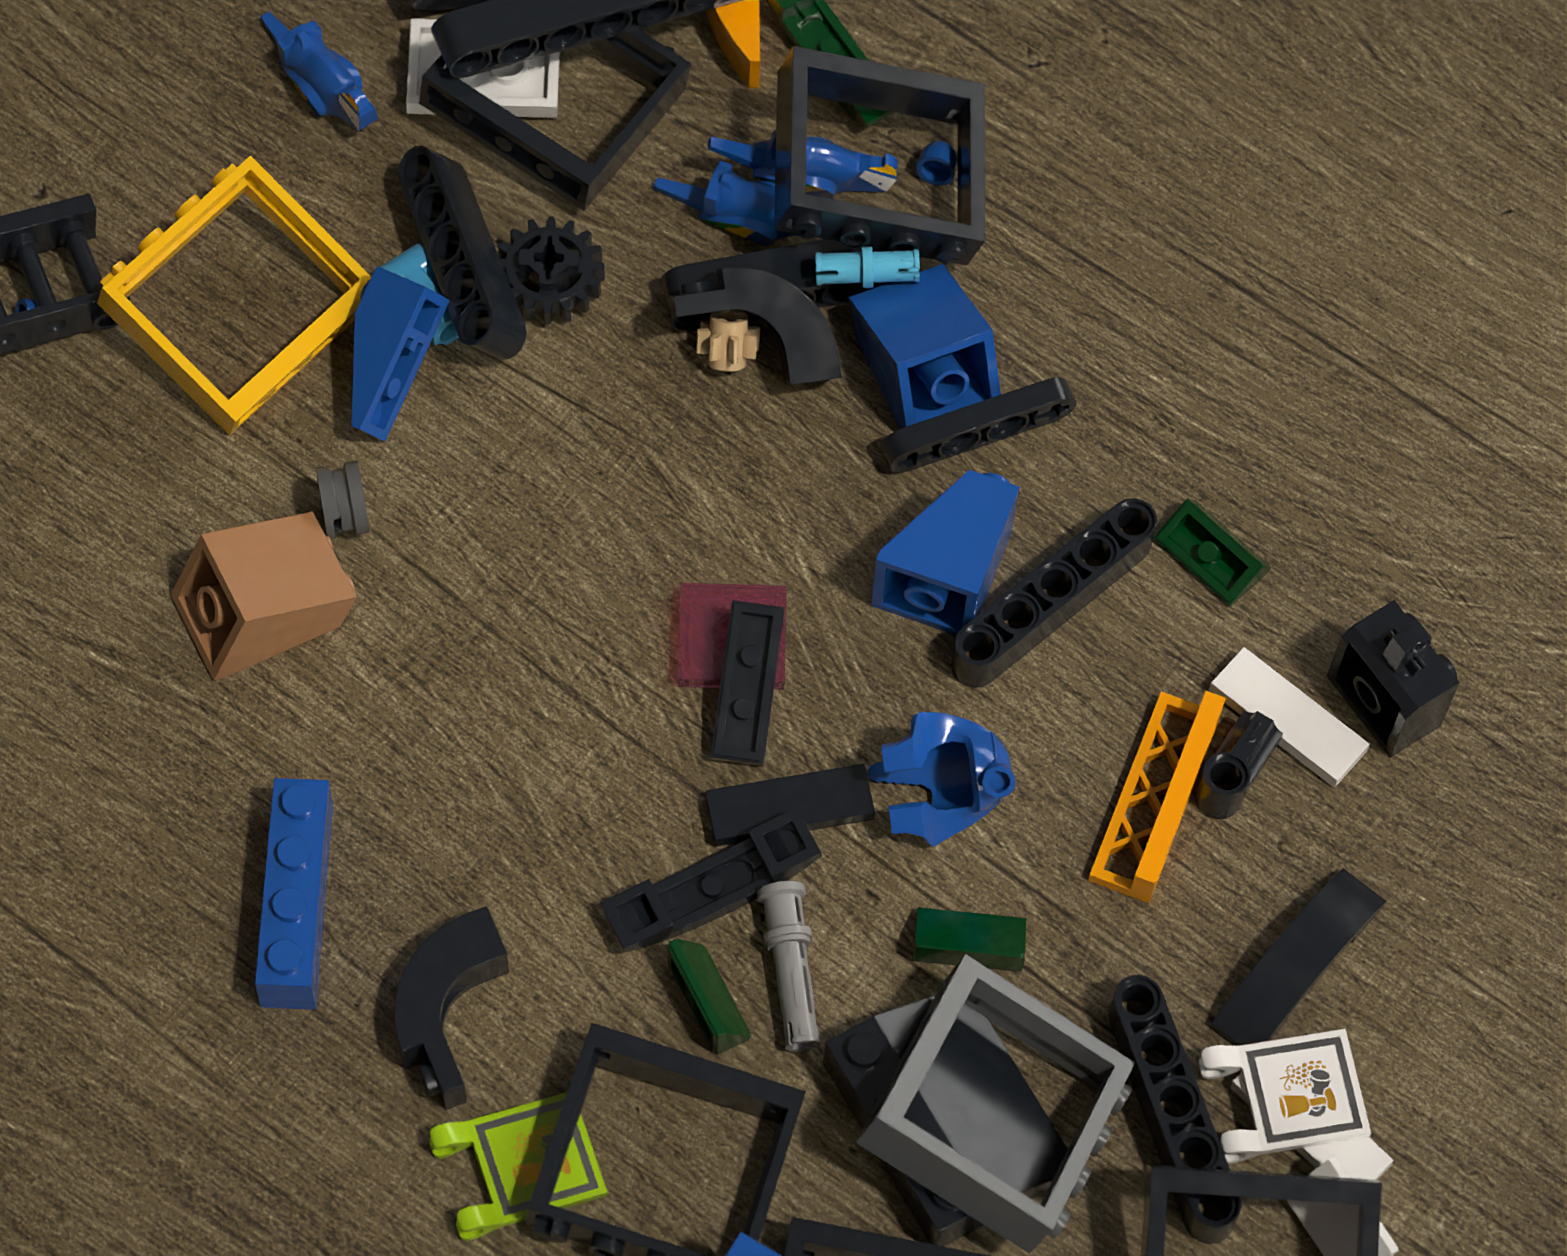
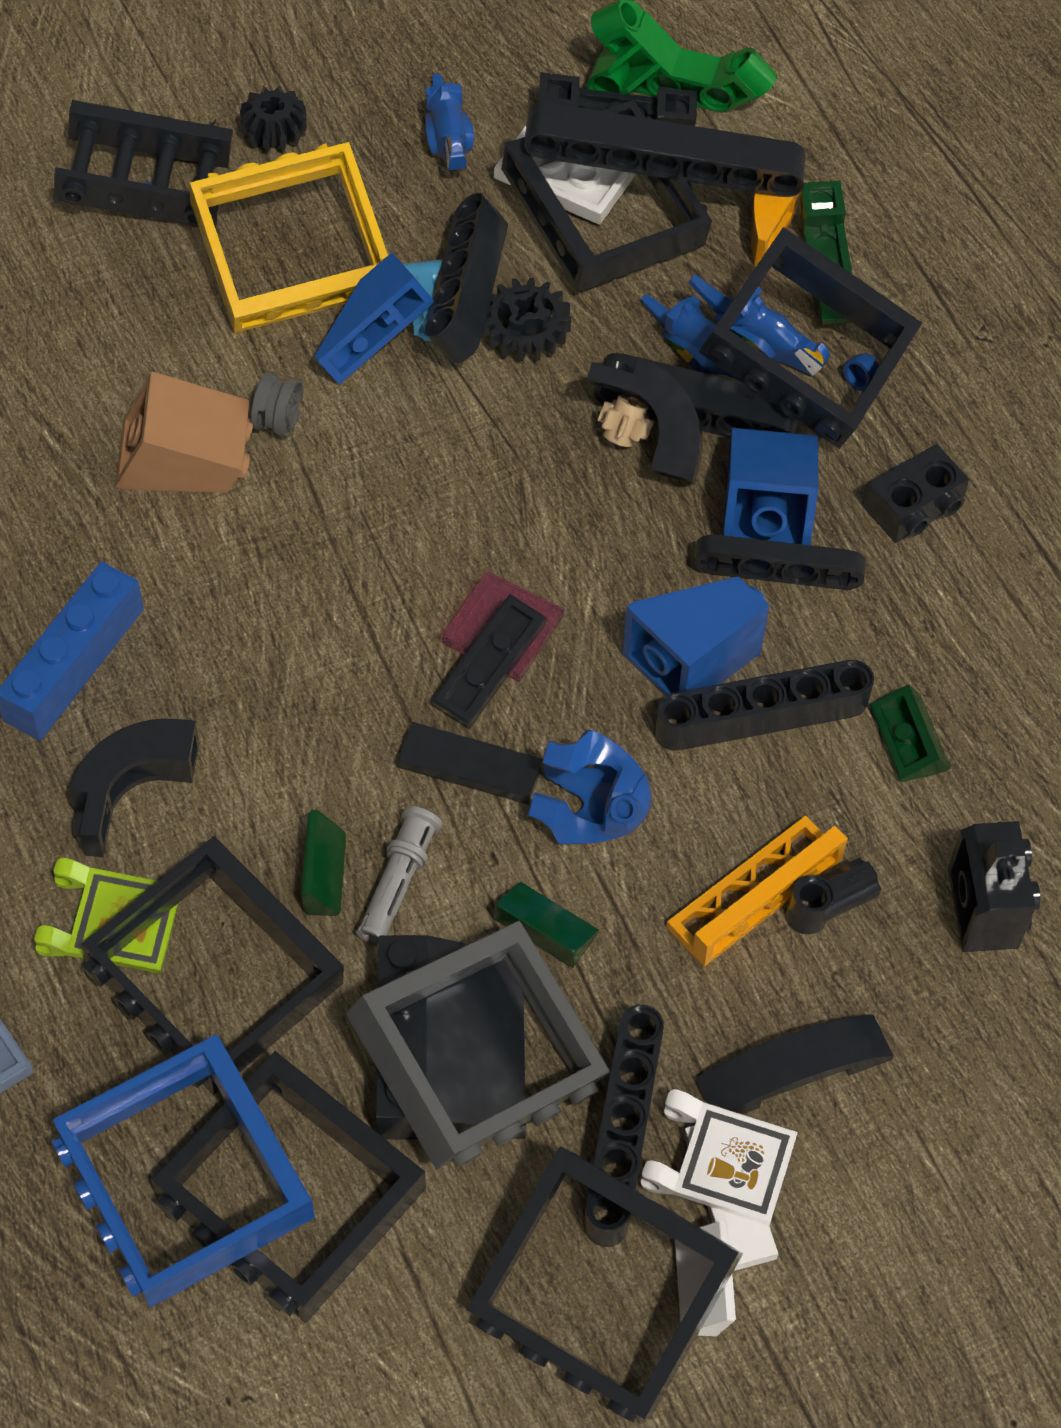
camera: 30 degrees right, 5 degrees down
black slope [600,807,822,952] -> none
medium azure pin [815,247,920,288] -> none
white tile [1209,647,1370,788] -> none
none -> black gear [240,85,307,153]
none -> black brick [863,444,969,543]

